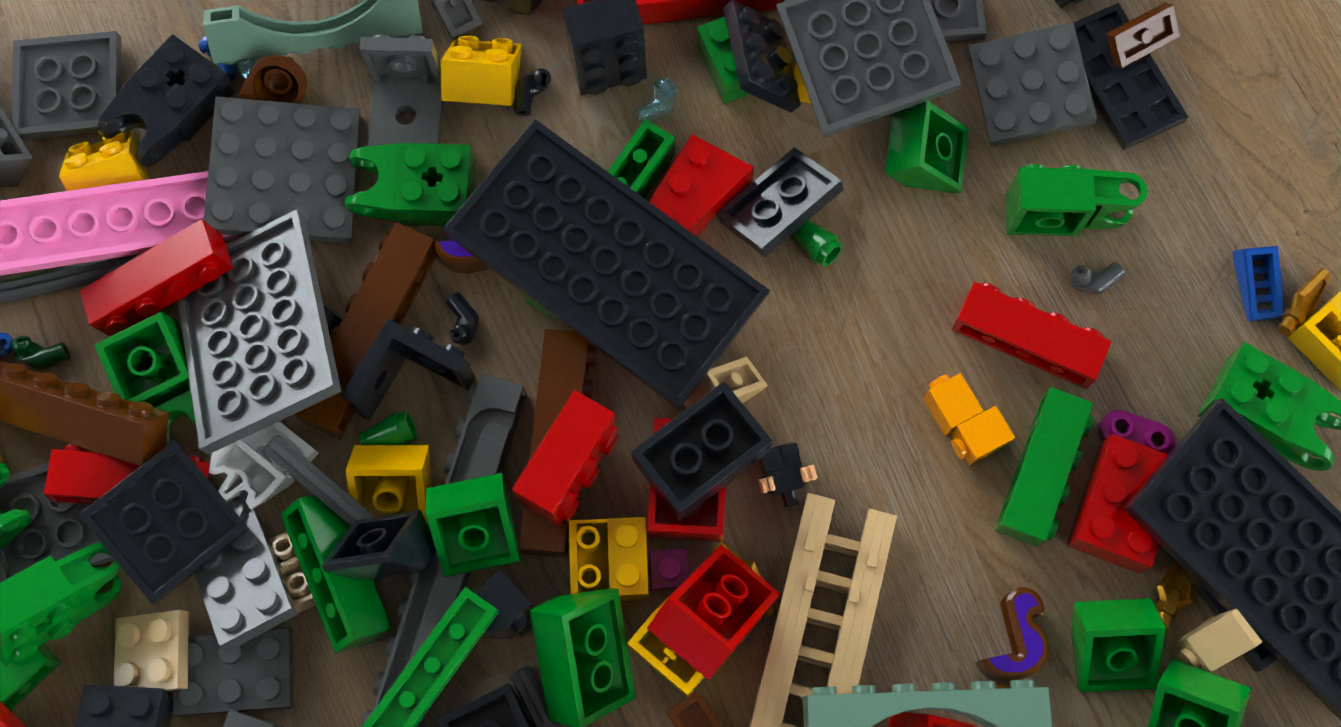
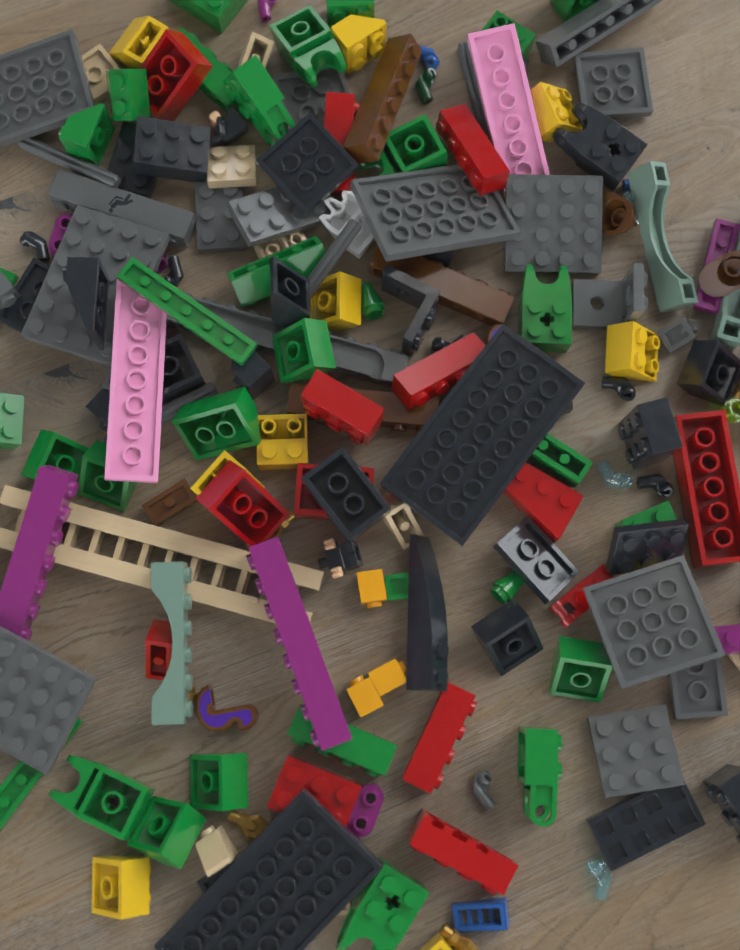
camera: 85 degrees right, 5 degrees up
magenta plate [650,548,689,591] -> none
plate [1107,2,1180,68] -> none
none -> black piece [209,106,248,147]
none -> magenta brick [246,537,352,751]
none -> light orange brick [357,569,387,609]
none -> green plate [384,572,409,602]
none -> red brick [392,333,486,410]
none -> black slope [406,534,449,691]
none -> red wedge [407,808,519,895]
none -> black slope [471,599,544,676]
none -> red plate [548,564,614,628]
none -> clear light blue arm [587,859,612,901]
none -> black arm [636,474,674,498]

